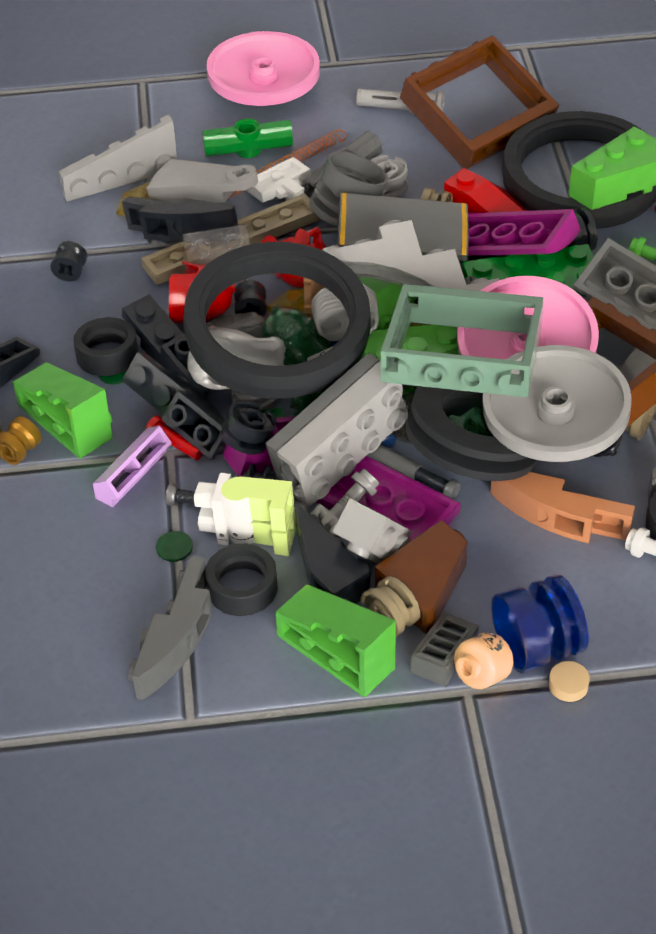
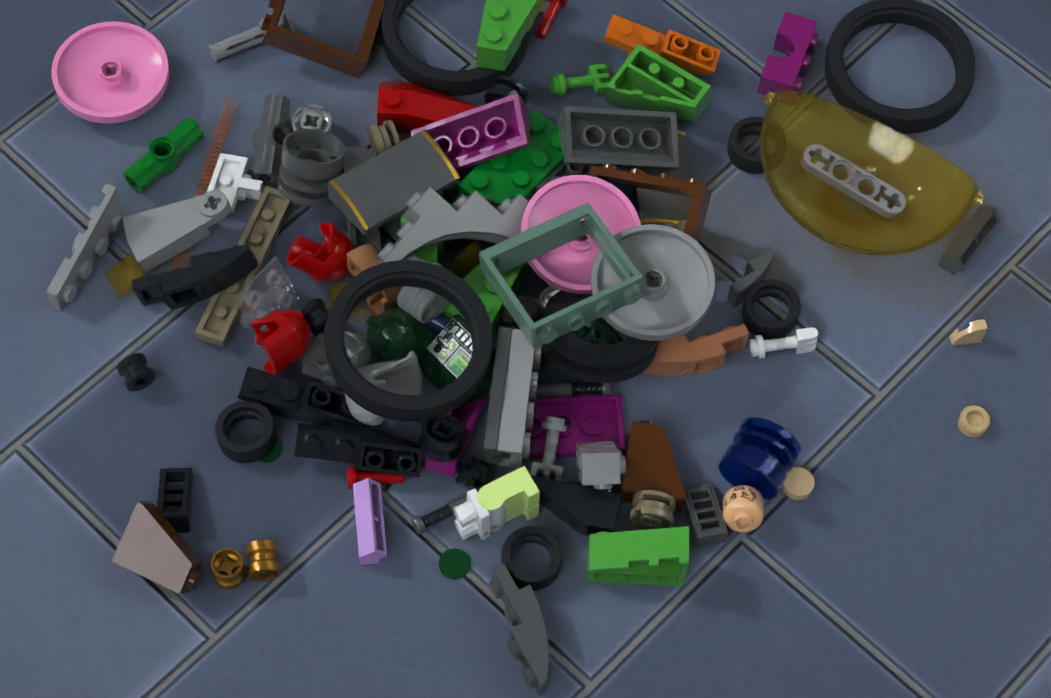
camera: 45 degrees left, 15 degrees up
bright green wedge [13,362,113,459] -> none

